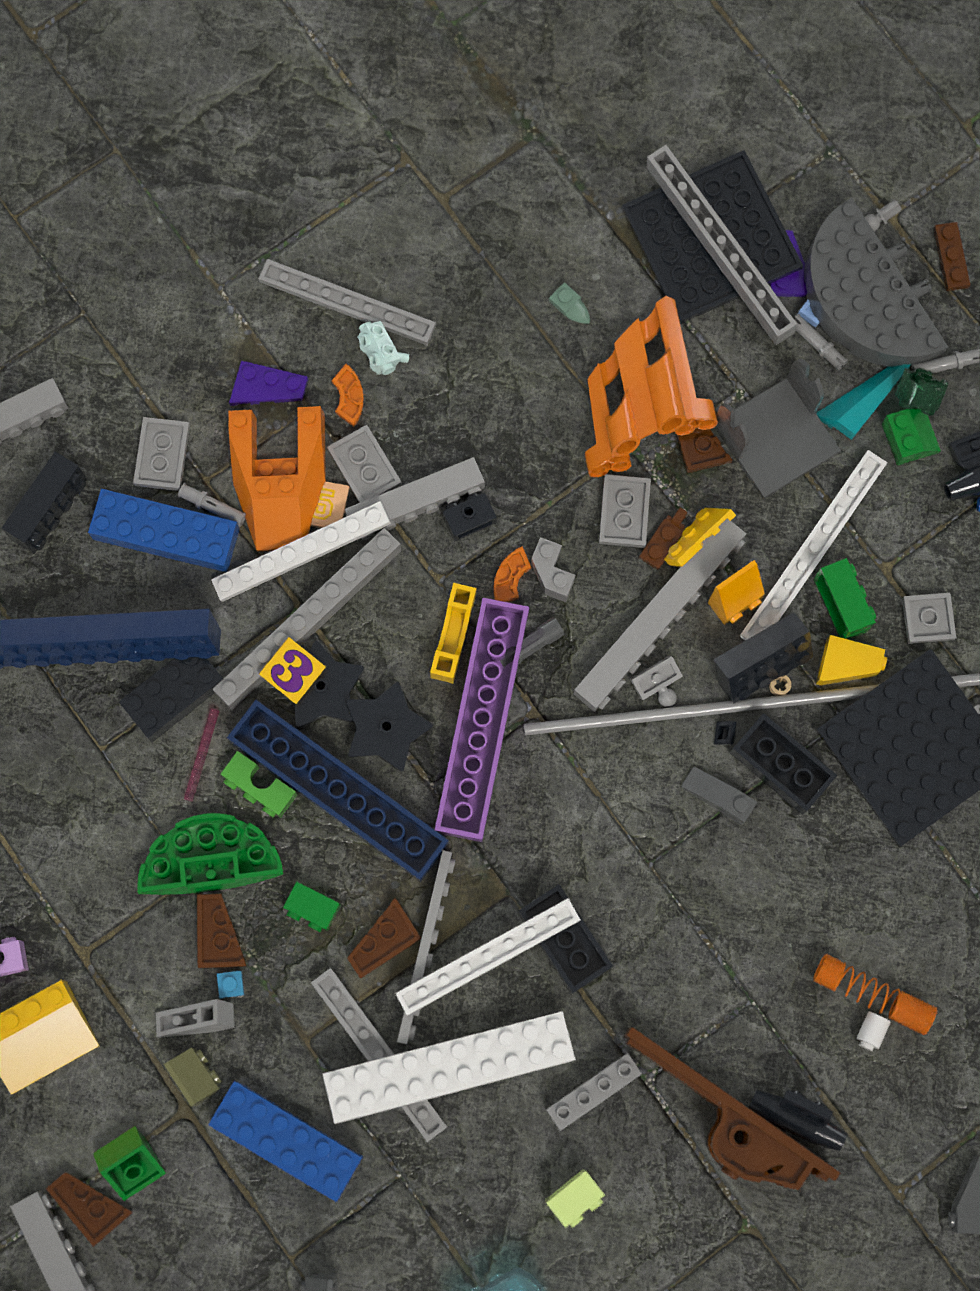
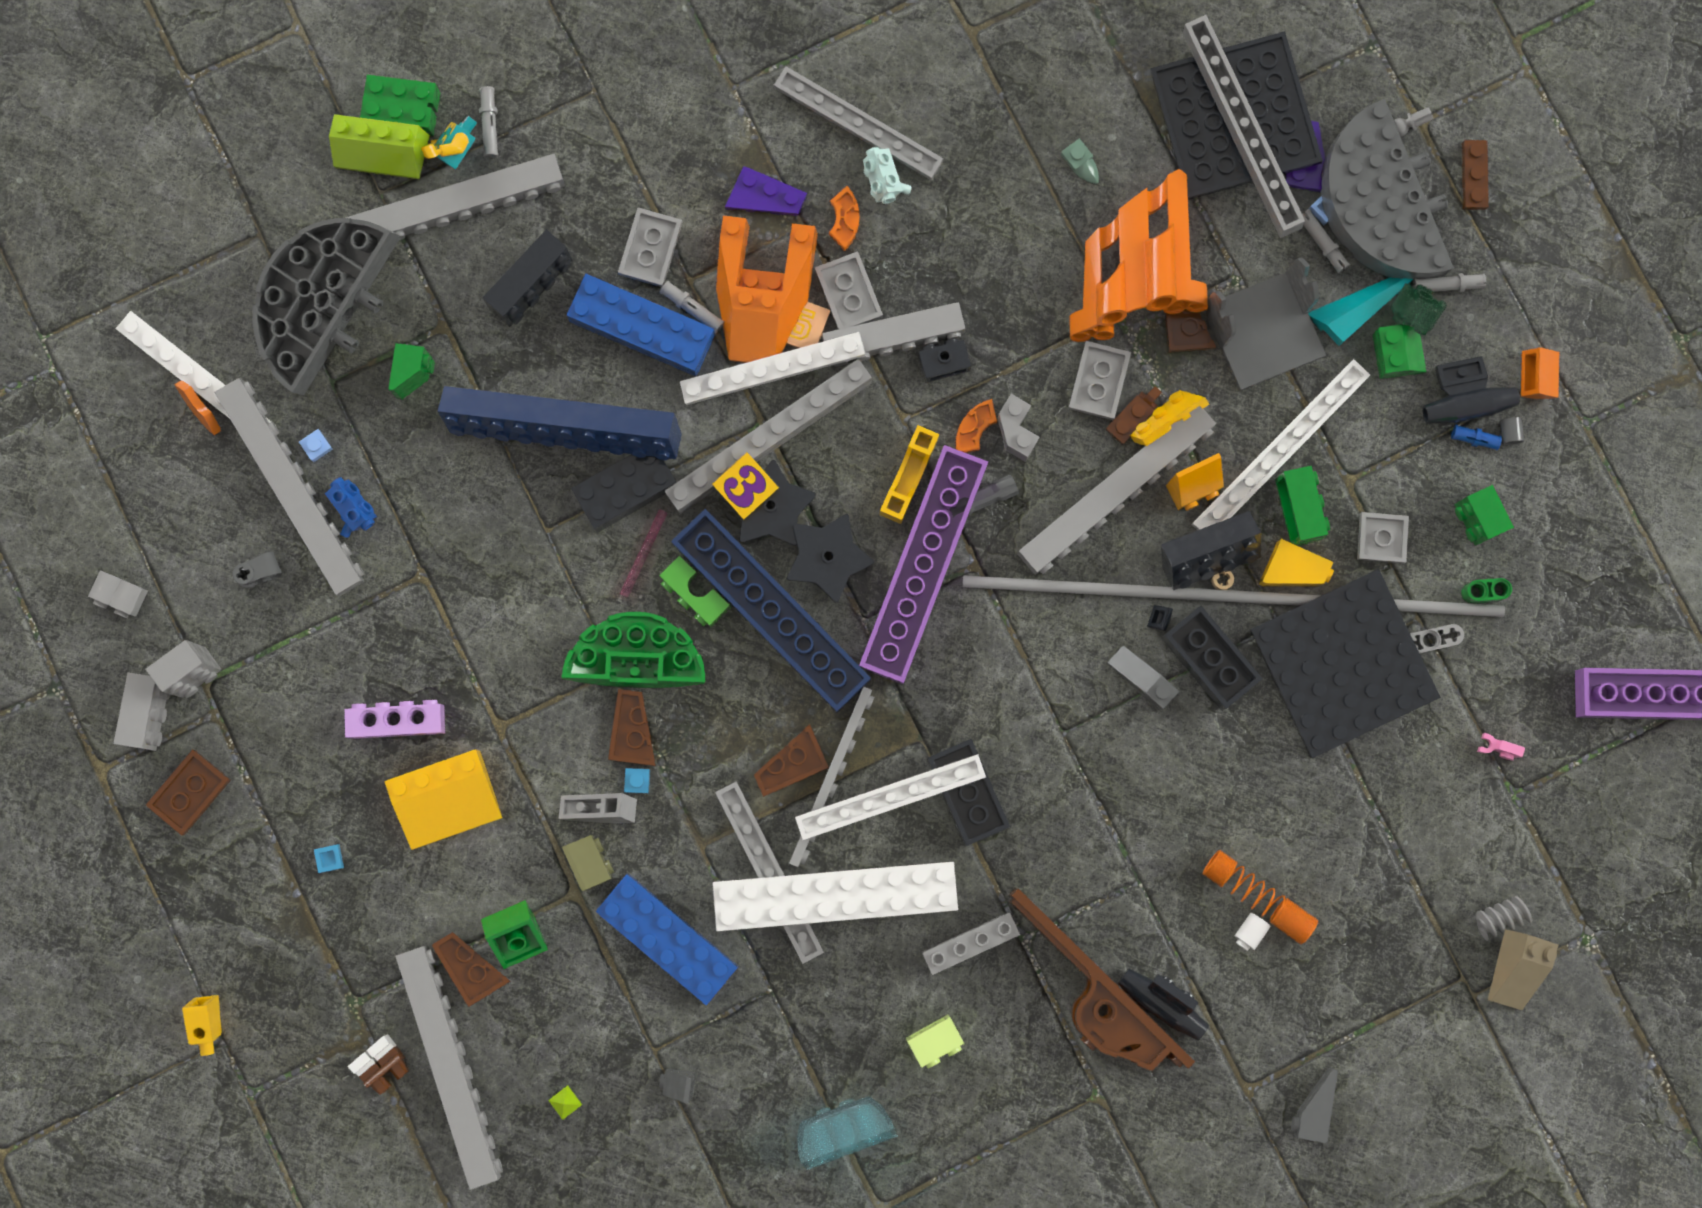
camera: 10 degrees right, 5 degrees up
green brick [283,882,341,932] -> none
light grey plate [630,655,683,707] -> none

